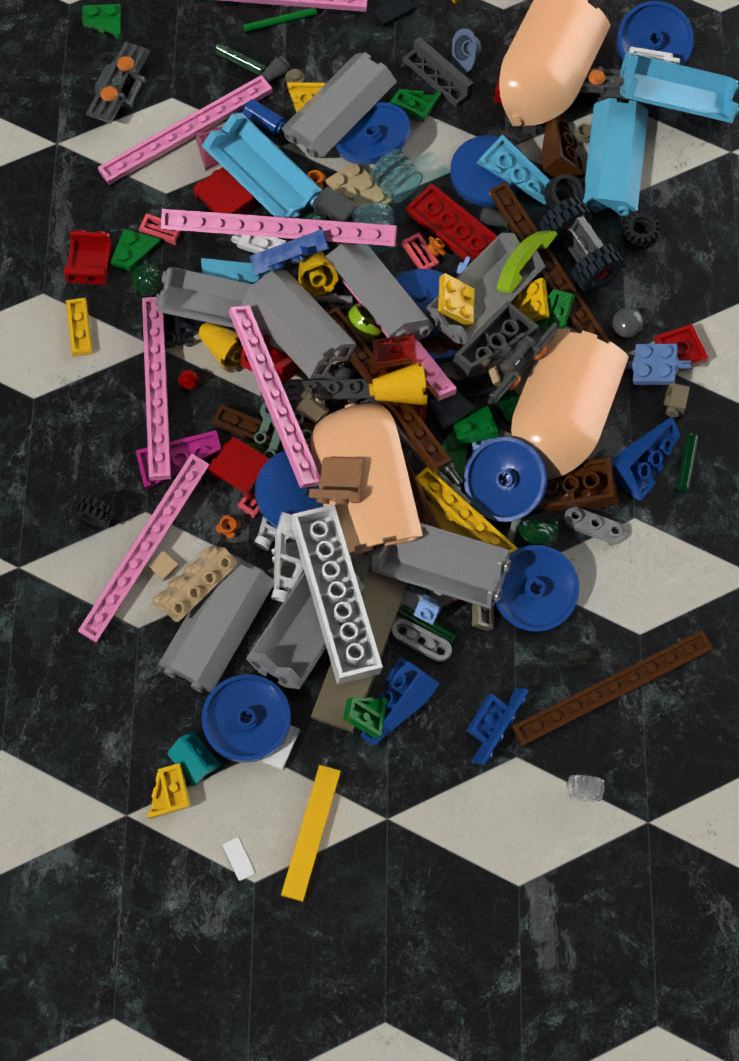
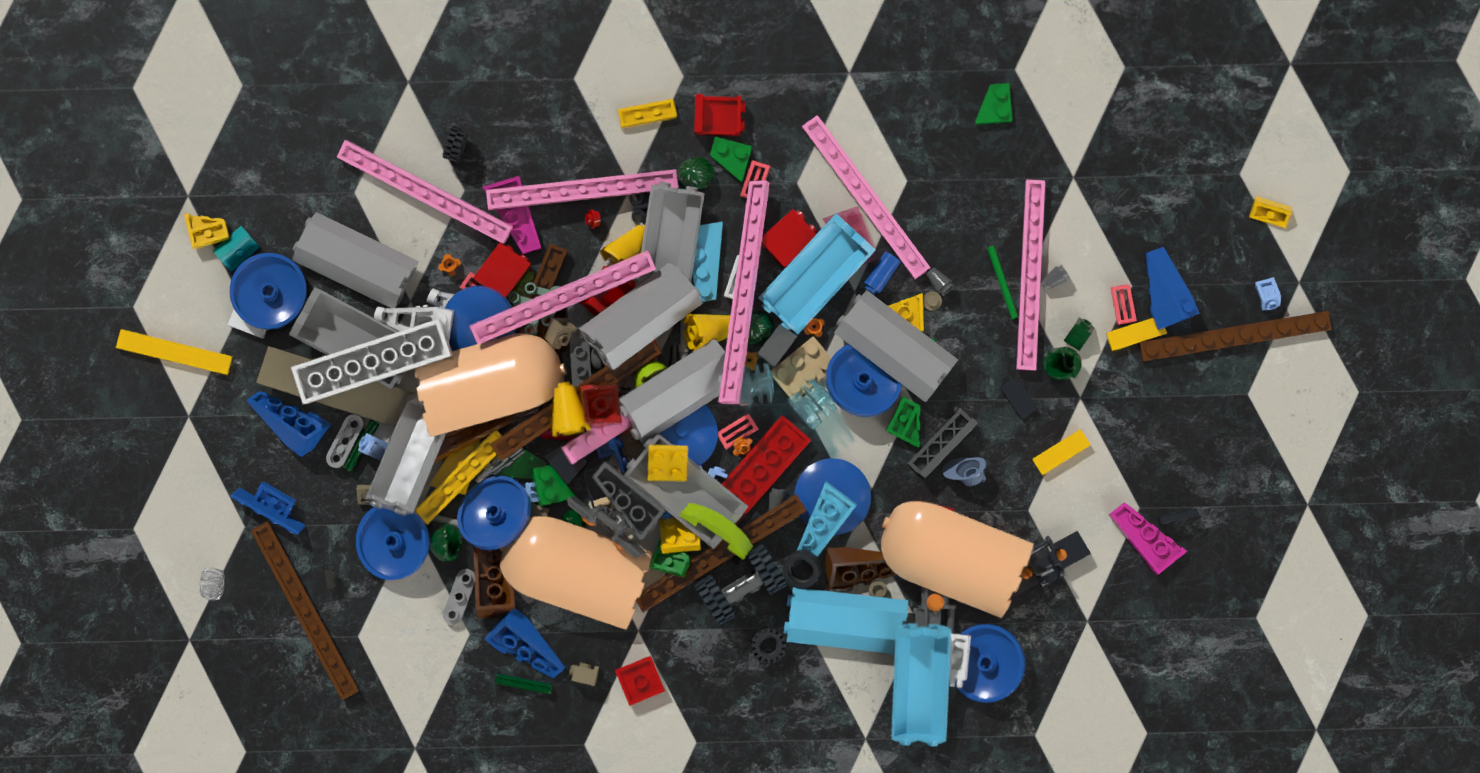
camera: 90 degrees right, 15 degrees up
dark grey piece [86,41,150,124] -> none
tan tile [148,551,179,581] -> none
tan bracket [150,546,237,622] -> none
dark green axle [215,43,266,76] -> none
white sticker [223,837,255,881] -> none
blue bracket [249,229,329,276] -> none
medium nougat bracket [309,457,362,505] -> none
green wing [343,697,388,738] -> none
dark grey hair [612,307,643,338] -> none
medium blue plate [625,344,691,385] -> none

